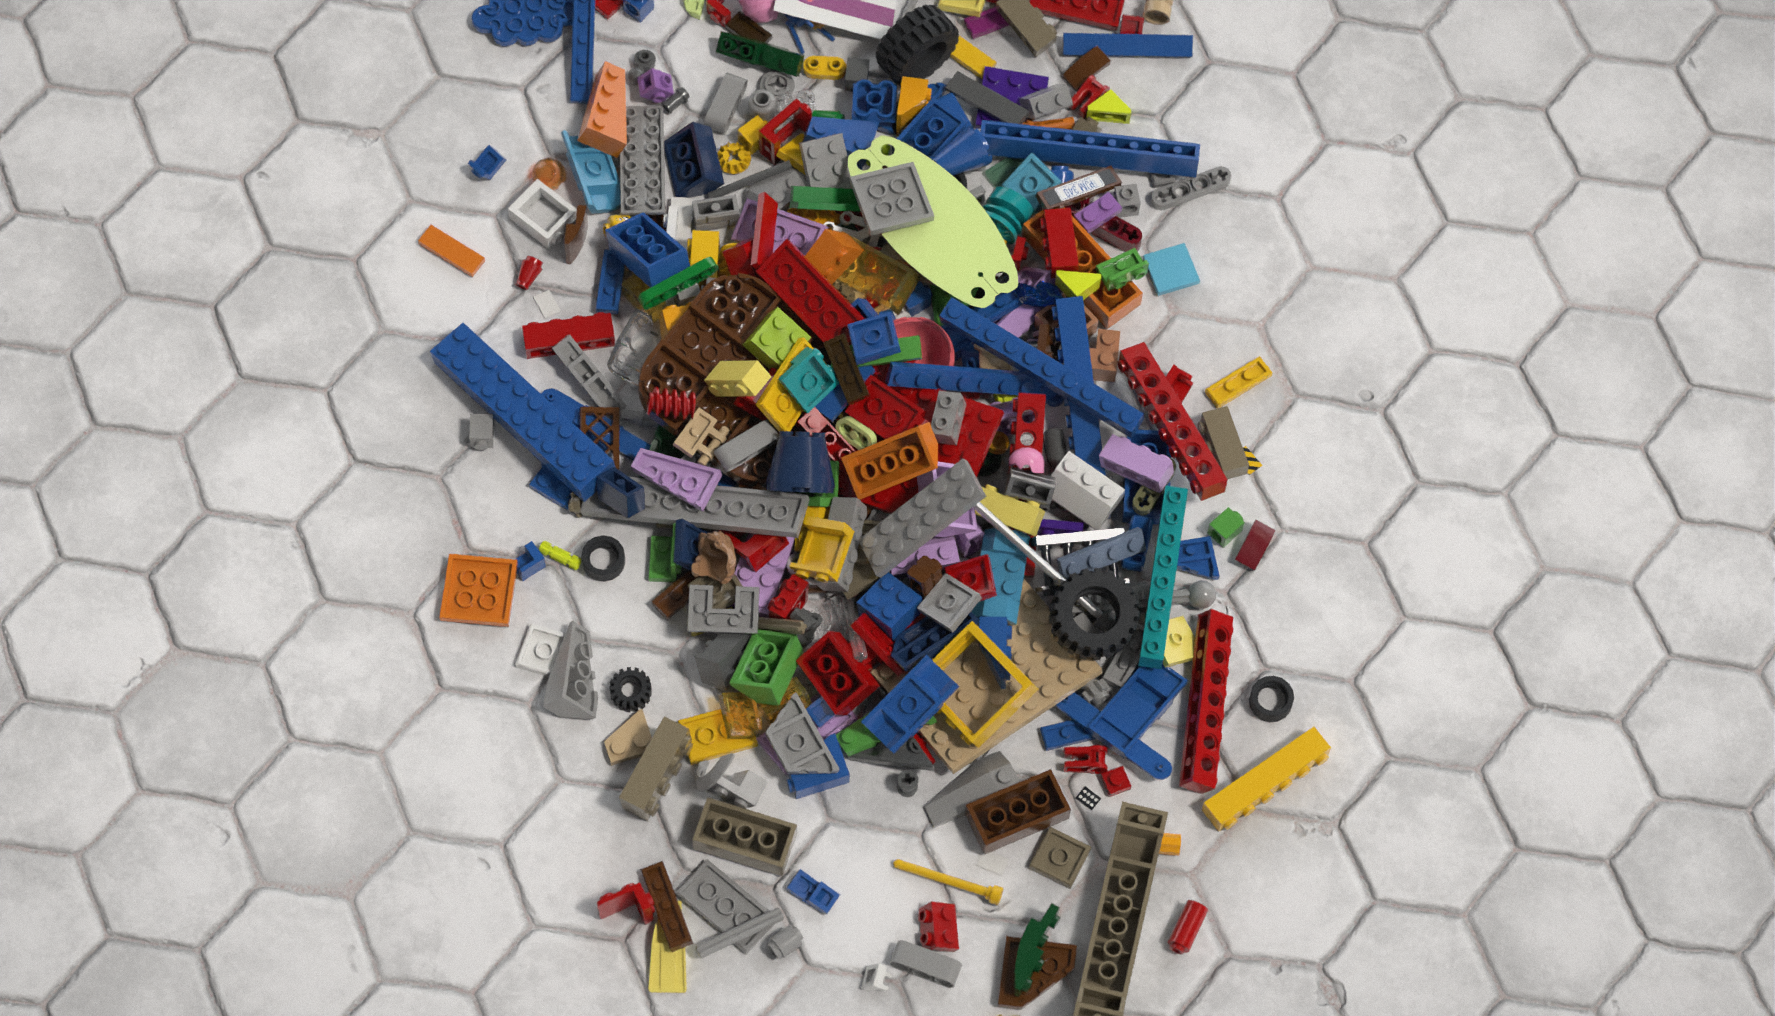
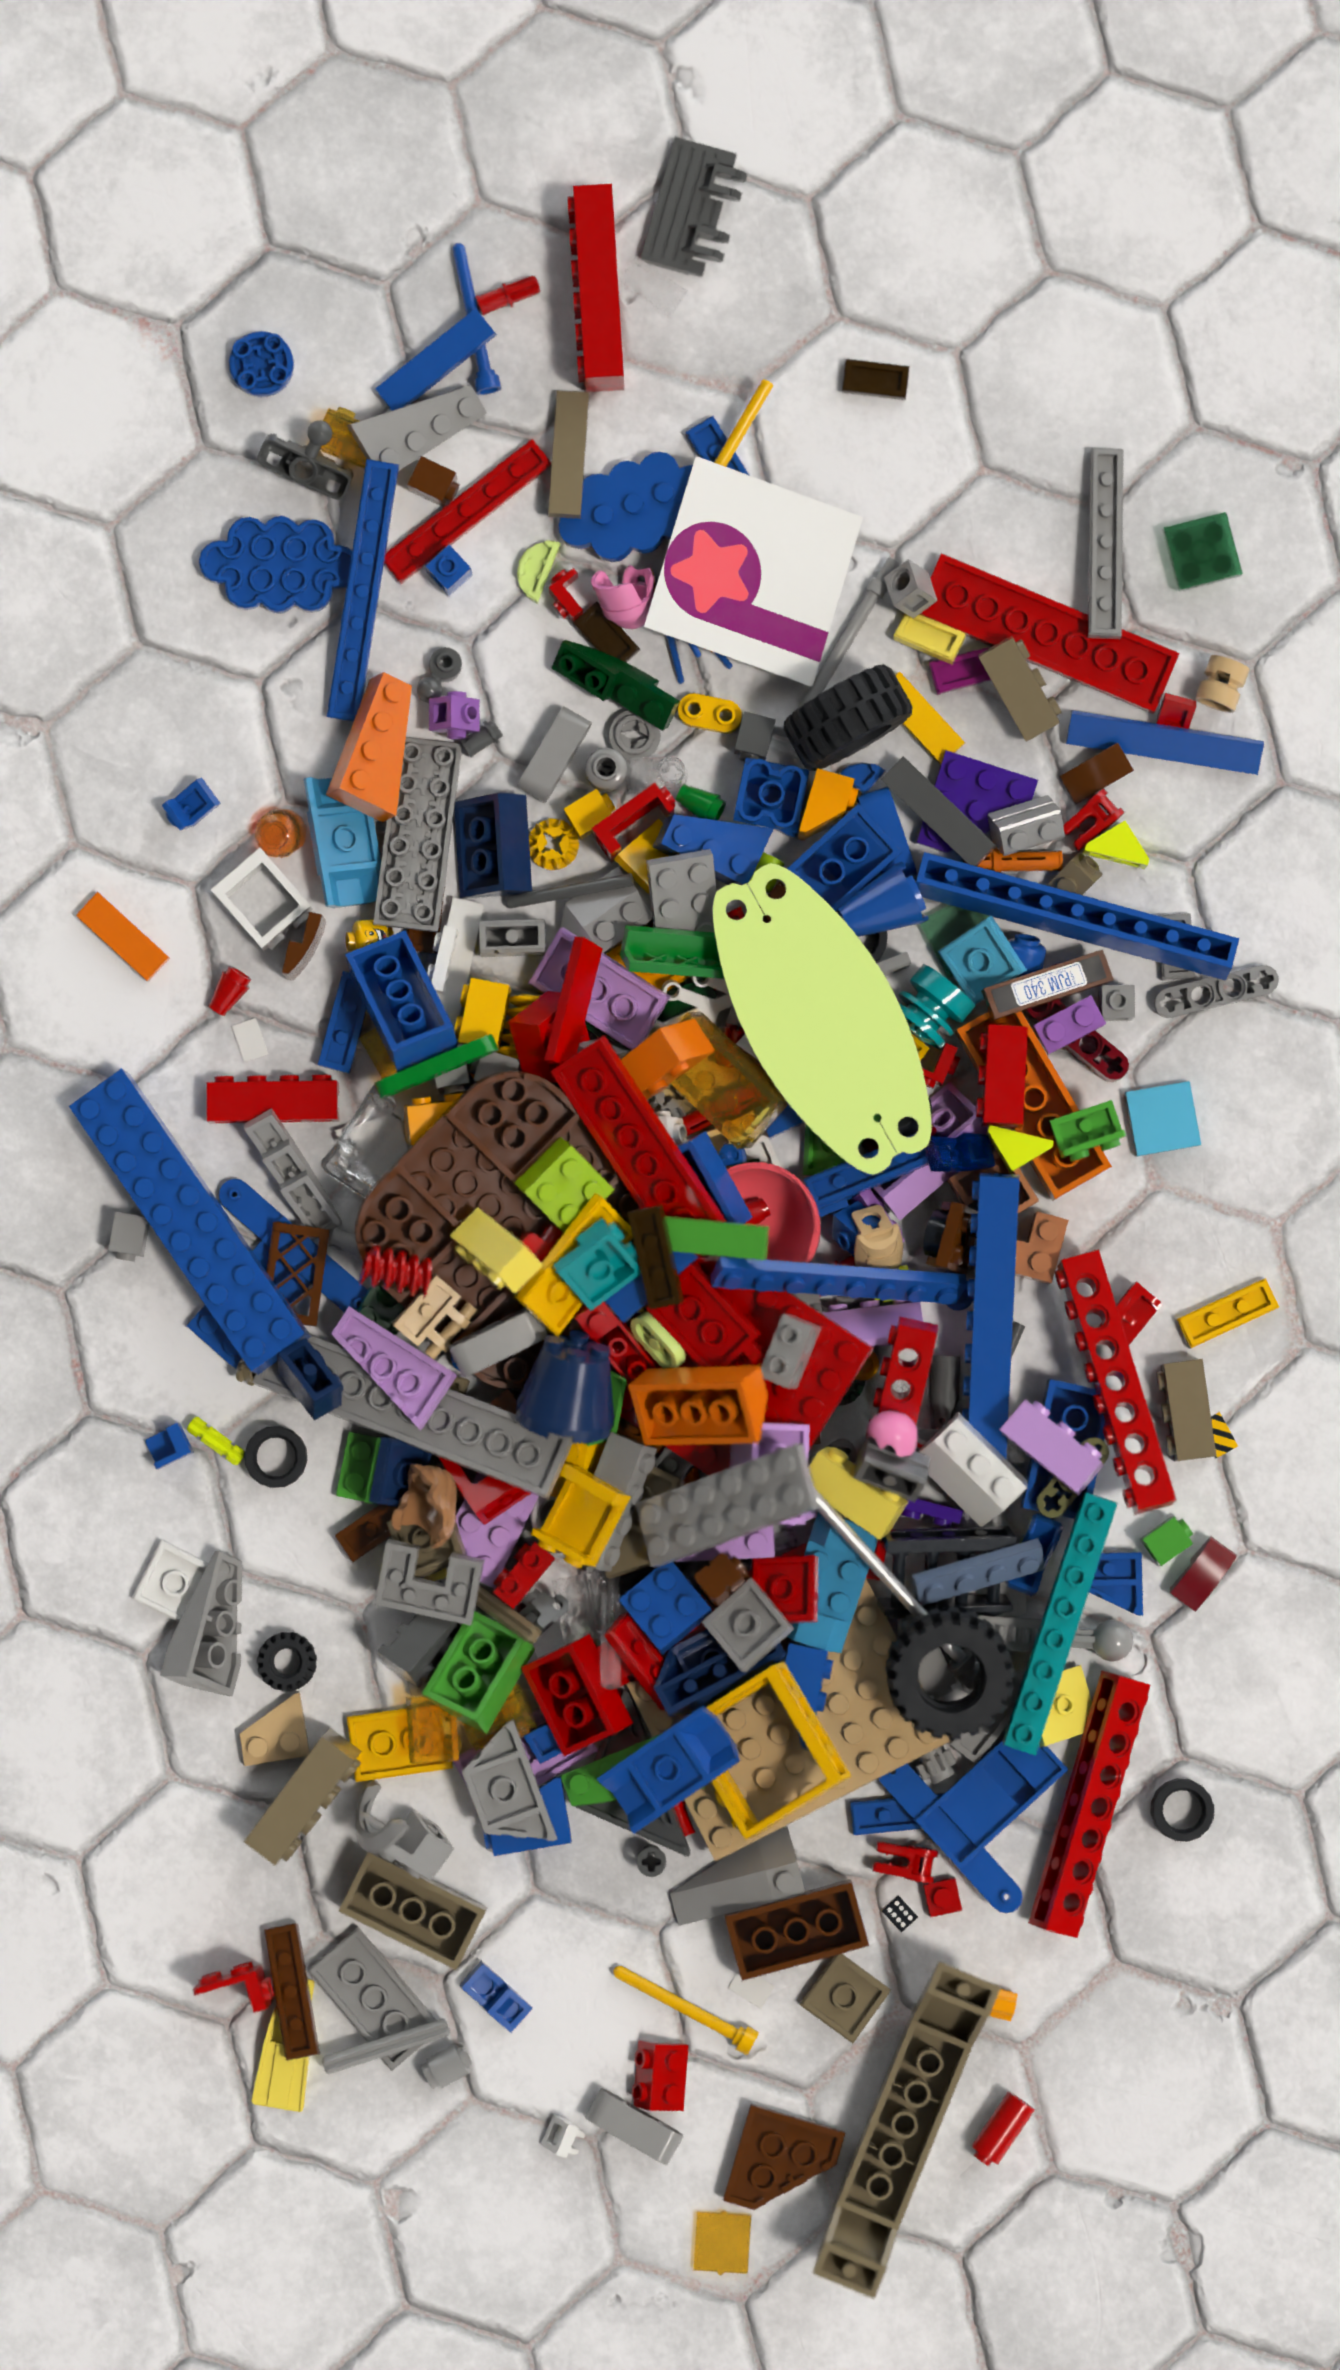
camera: 10 degrees right, 20 degrees up
orange plate [439,554,518,627] -> none
blue tile [847,311,901,365] -> none
light grey plate [850,162,934,236] -> none
blue brick [939,297,1144,439] -> none
dark green slope [1014,903,1061,997] -> none
yellow brick [1202,726,1331,832] -> none

